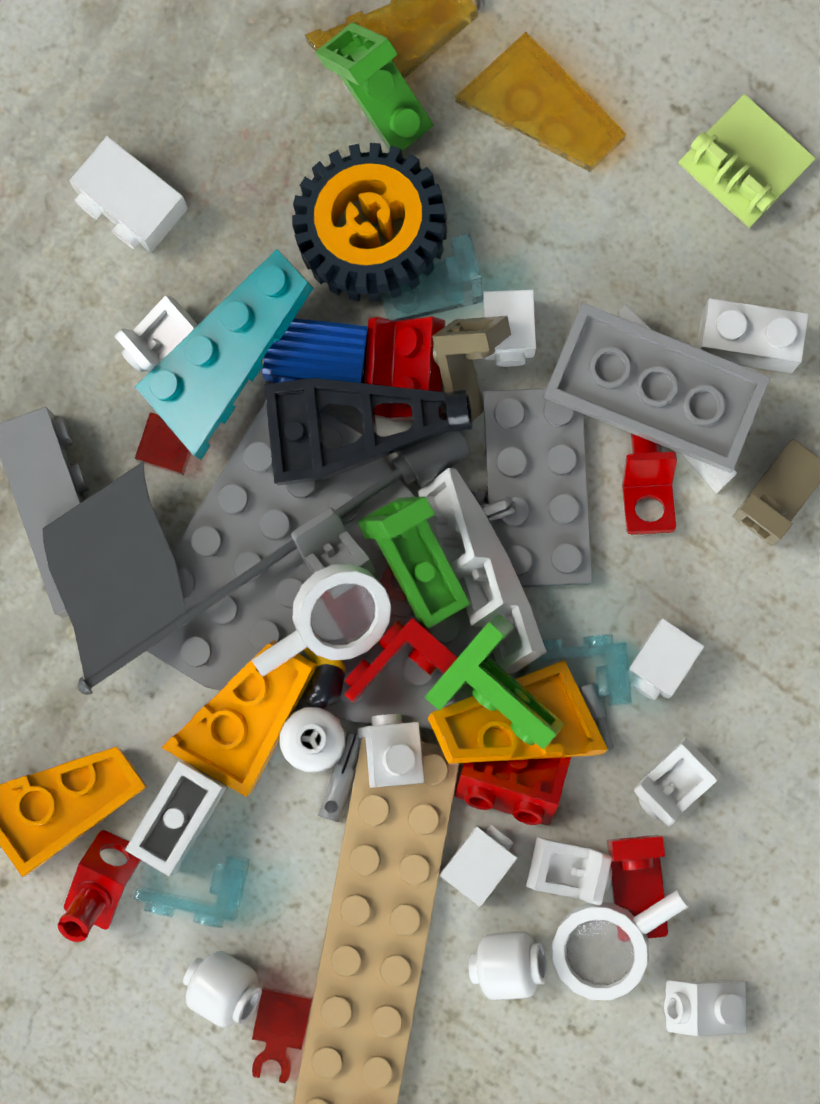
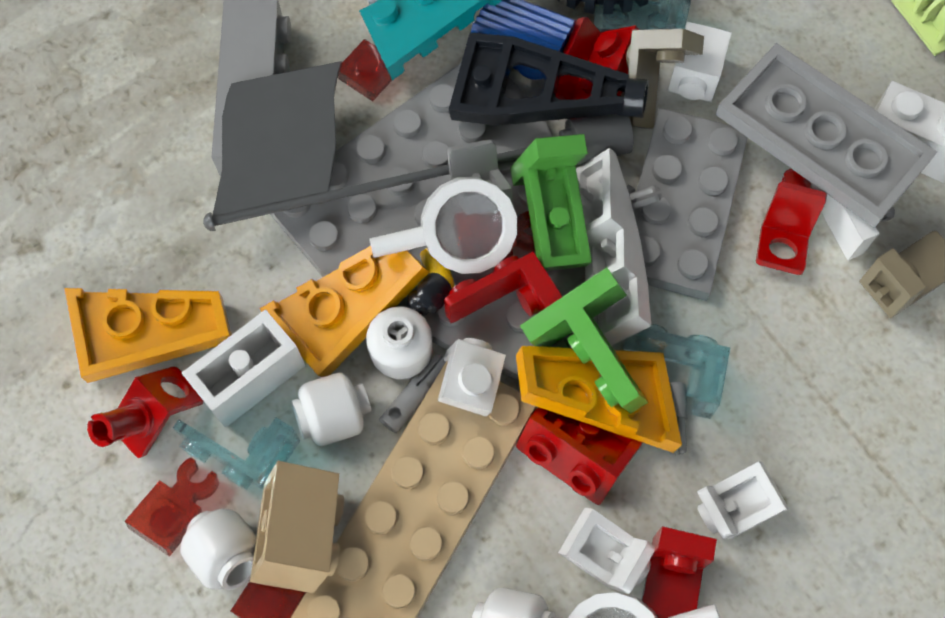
camera: 15 degrees right, 15 degrees down
white brick [439,824,517,907] -> none
white brick [624,619,705,701] -> none
none -> clear red plate [124,457,219,557]
none -> tan brick [250,460,344,593]
none -> white head [291,373,371,446]

